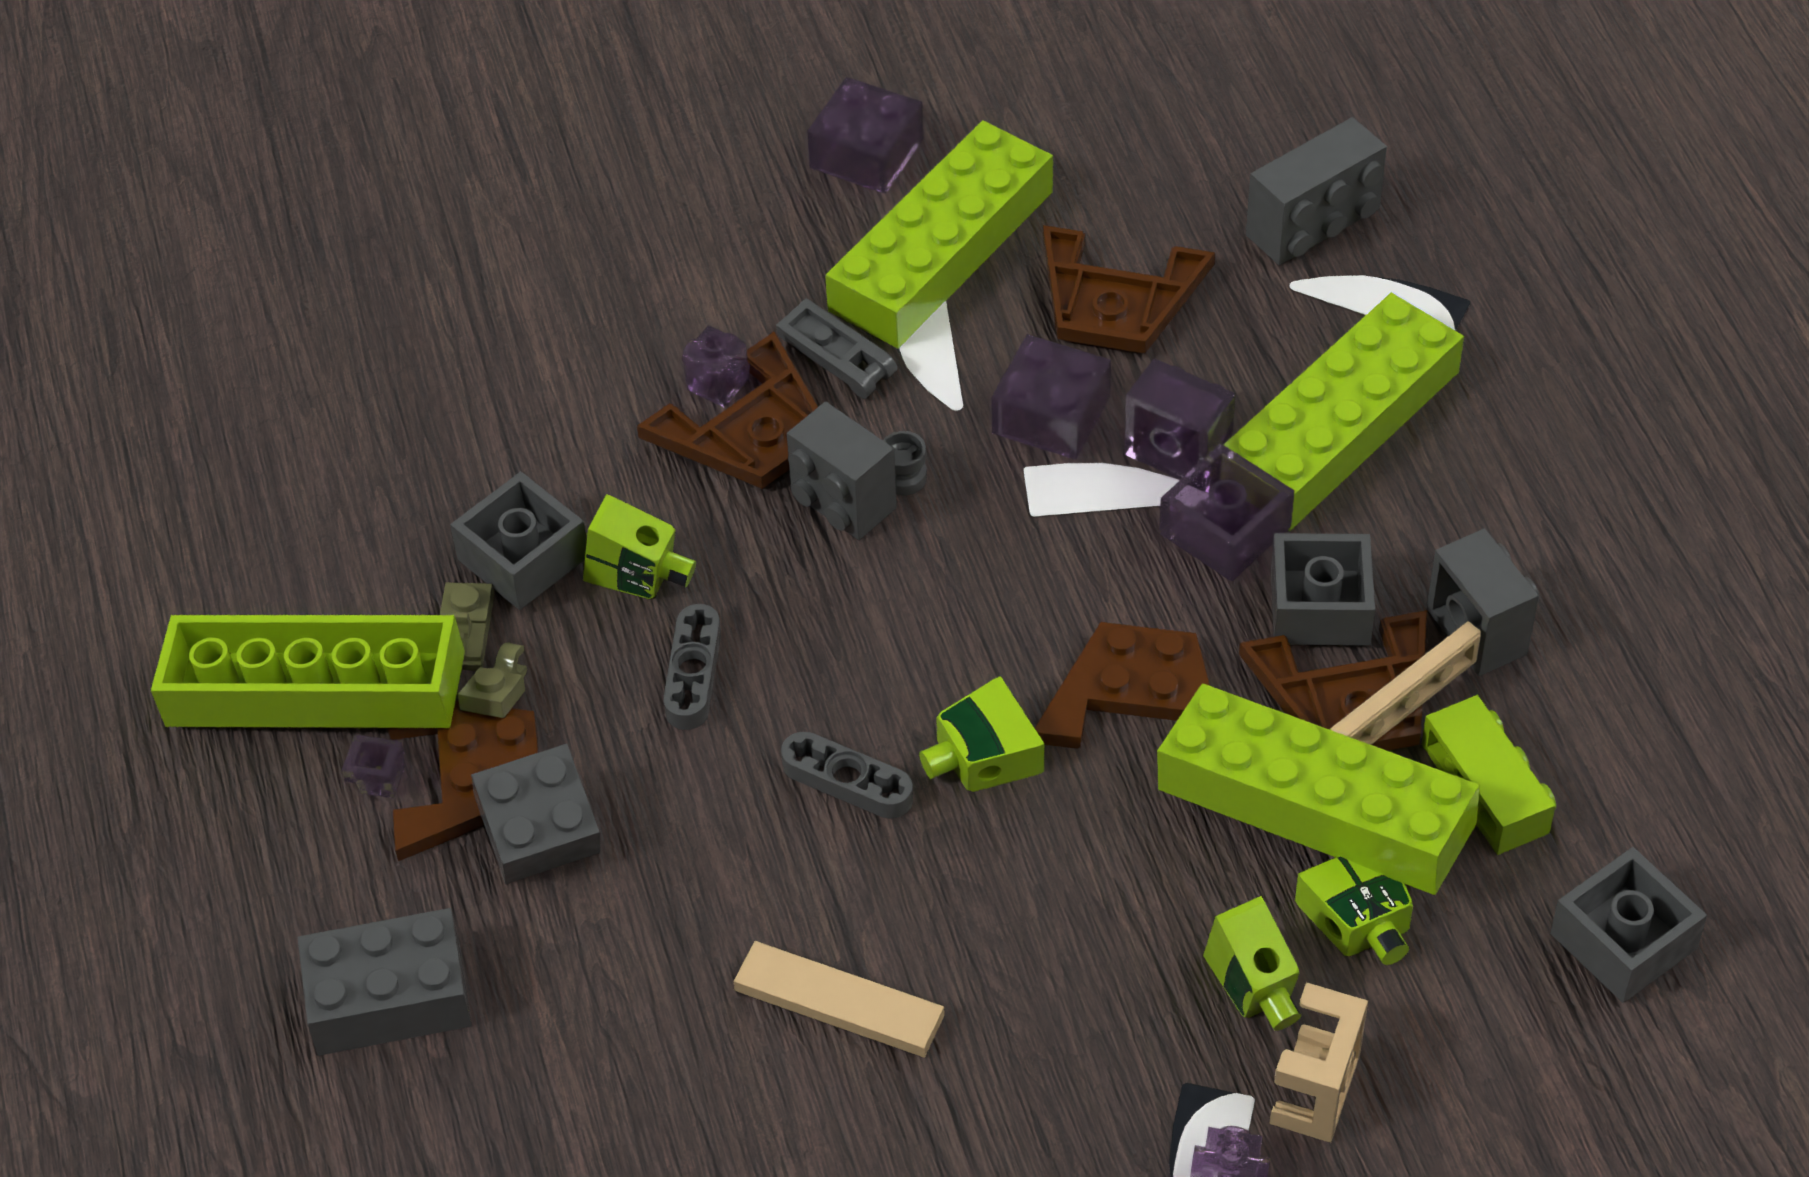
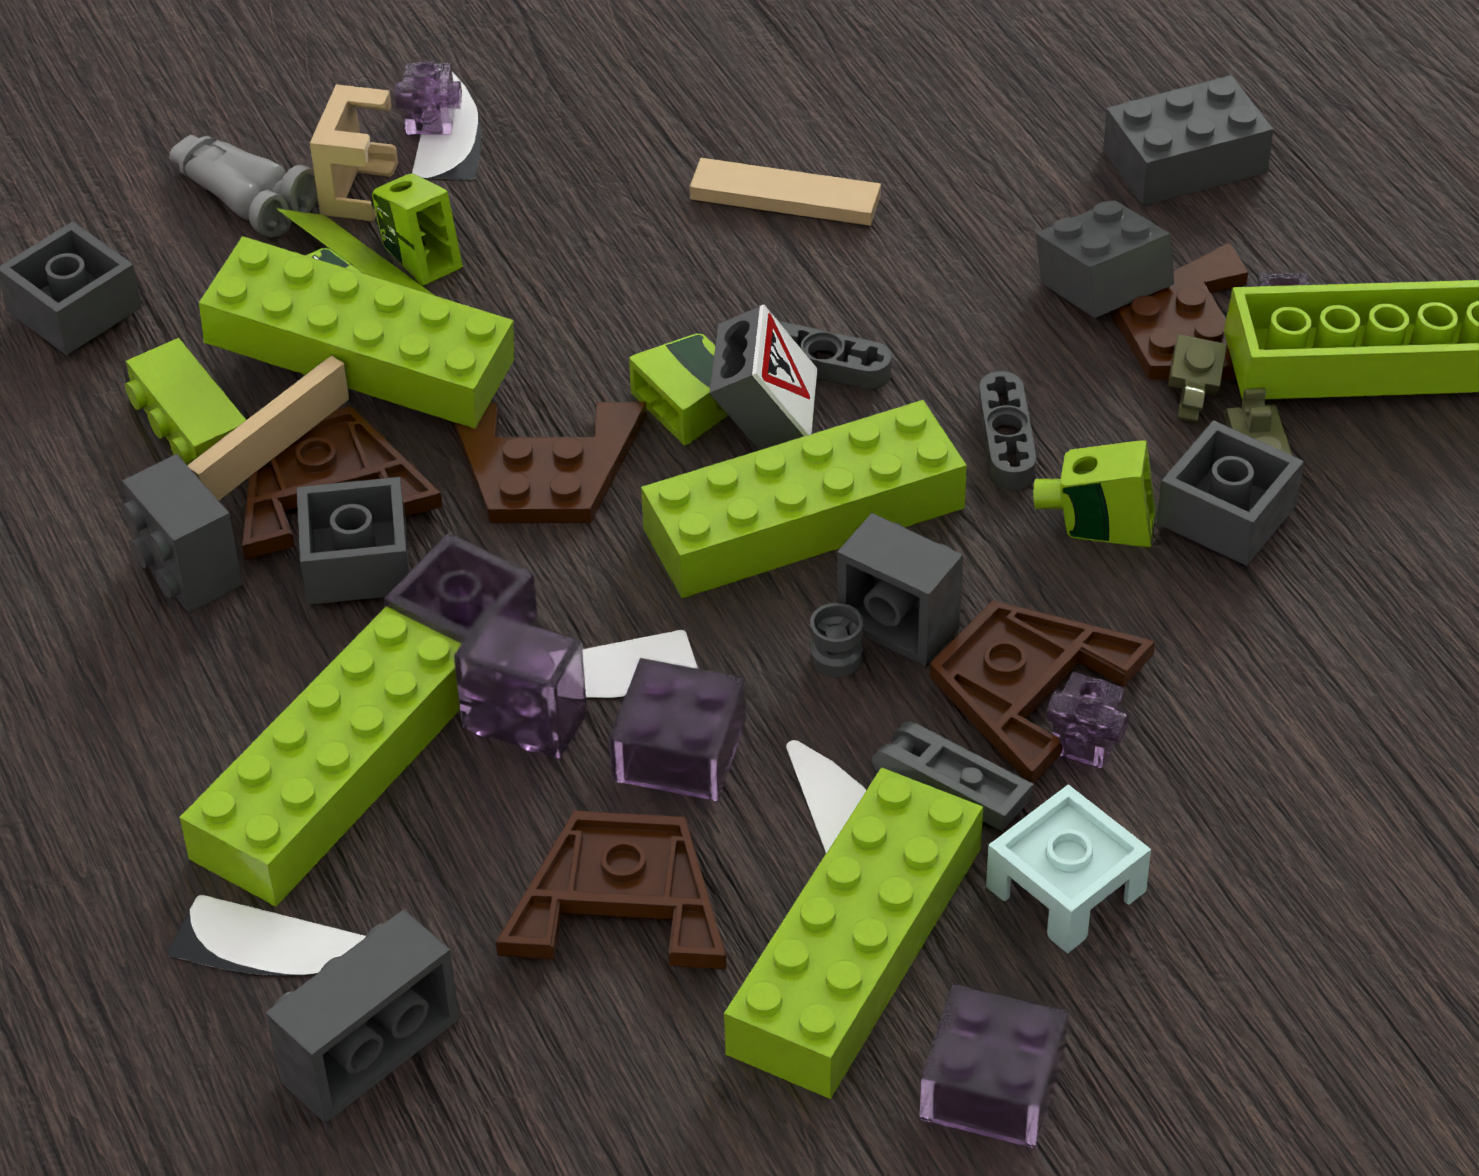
camera: 170 degrees right, 5 degrees down
none -> light grey piece [169,135,318,237]
none -> lime sticker [276,208,435,296]
none -> lime brick [641,400,967,598]
none -> piece [710,305,817,450]
none -> light aqua panel [986,784,1151,954]

